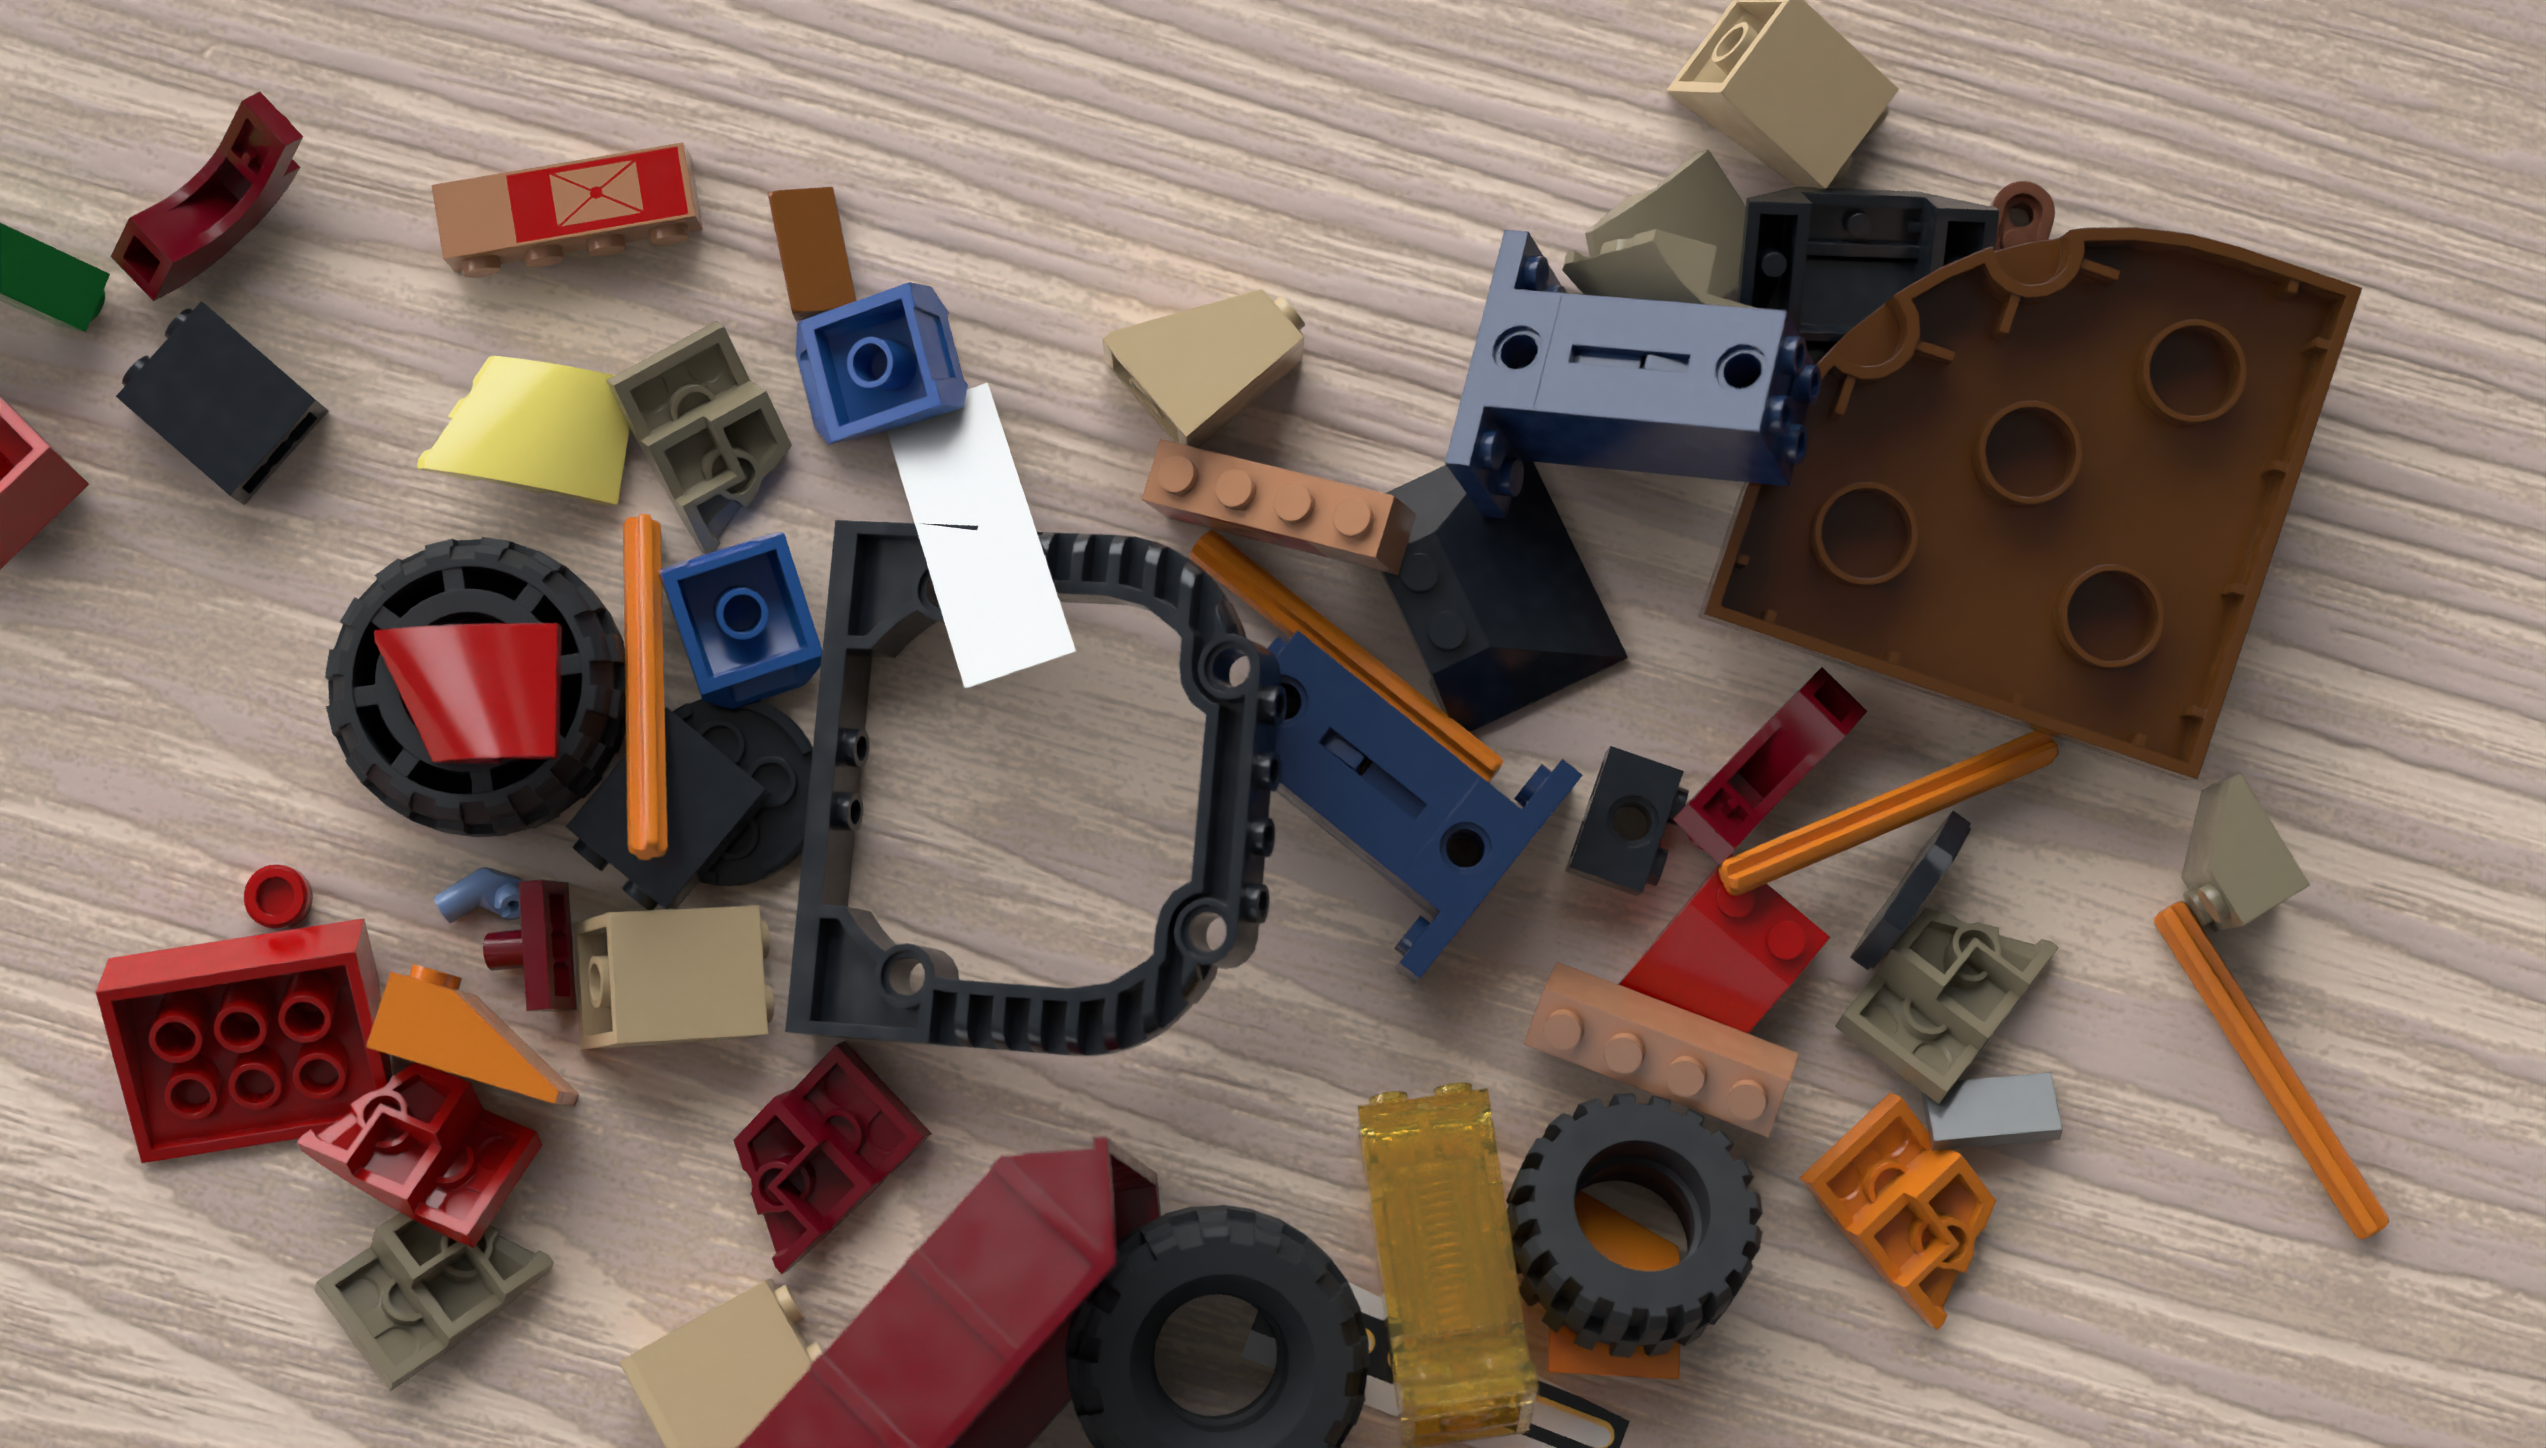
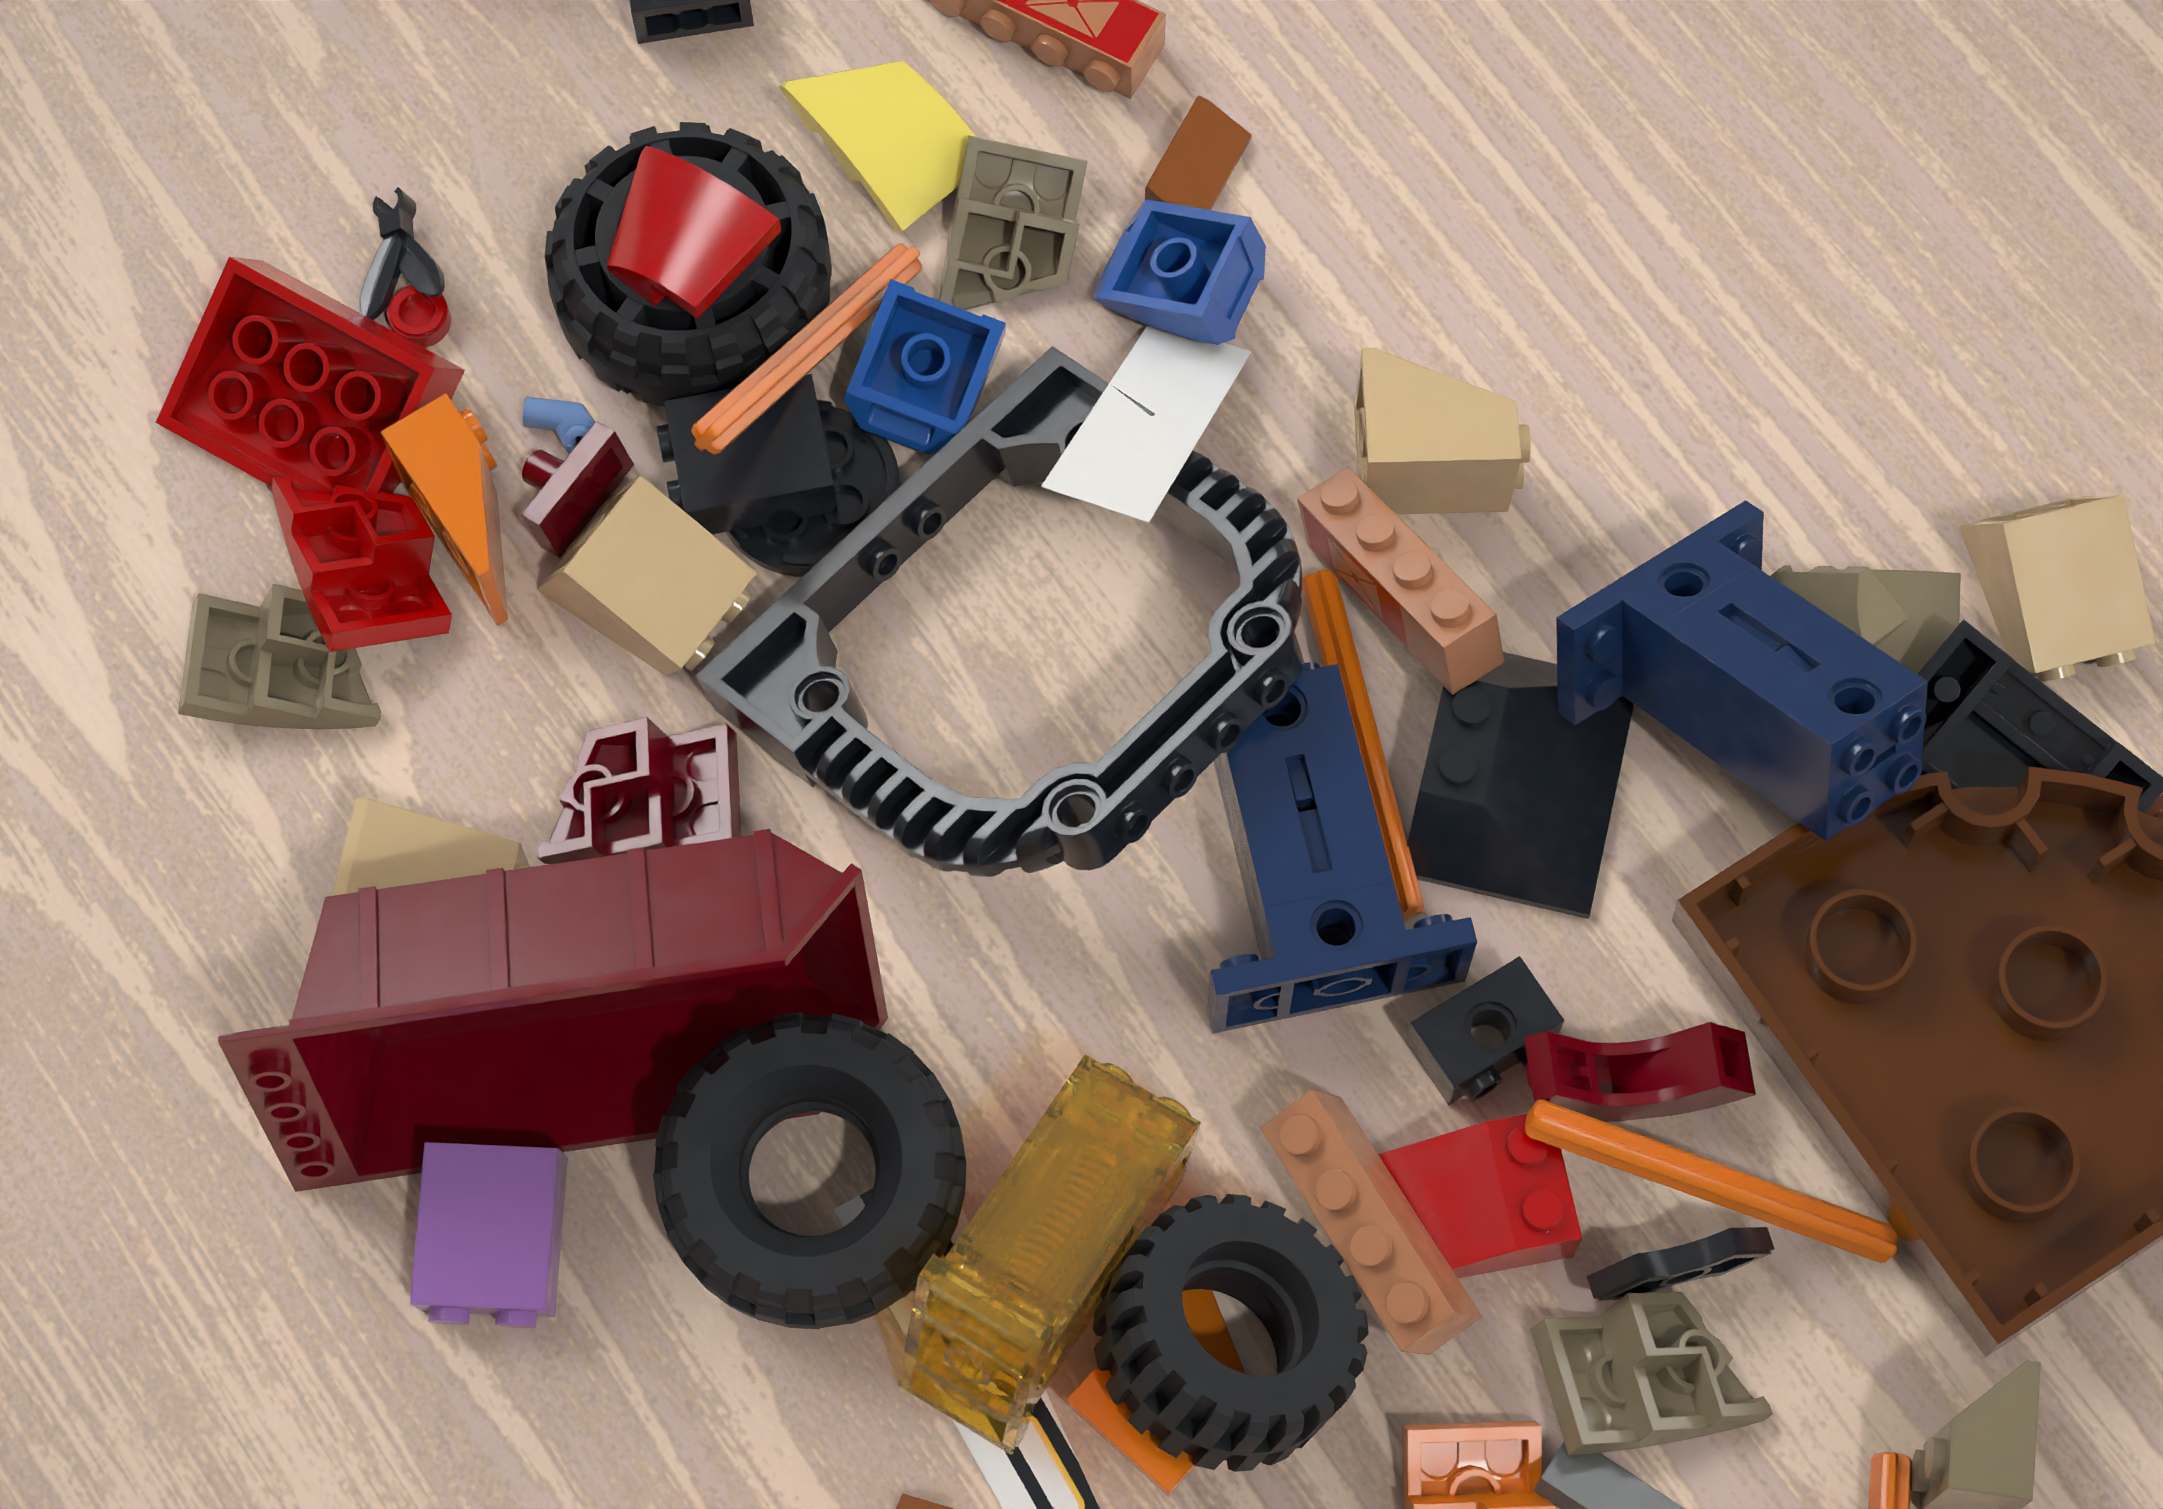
camera: 45 degrees right, 15 degrees down
none -> black piece [359,187,445,320]

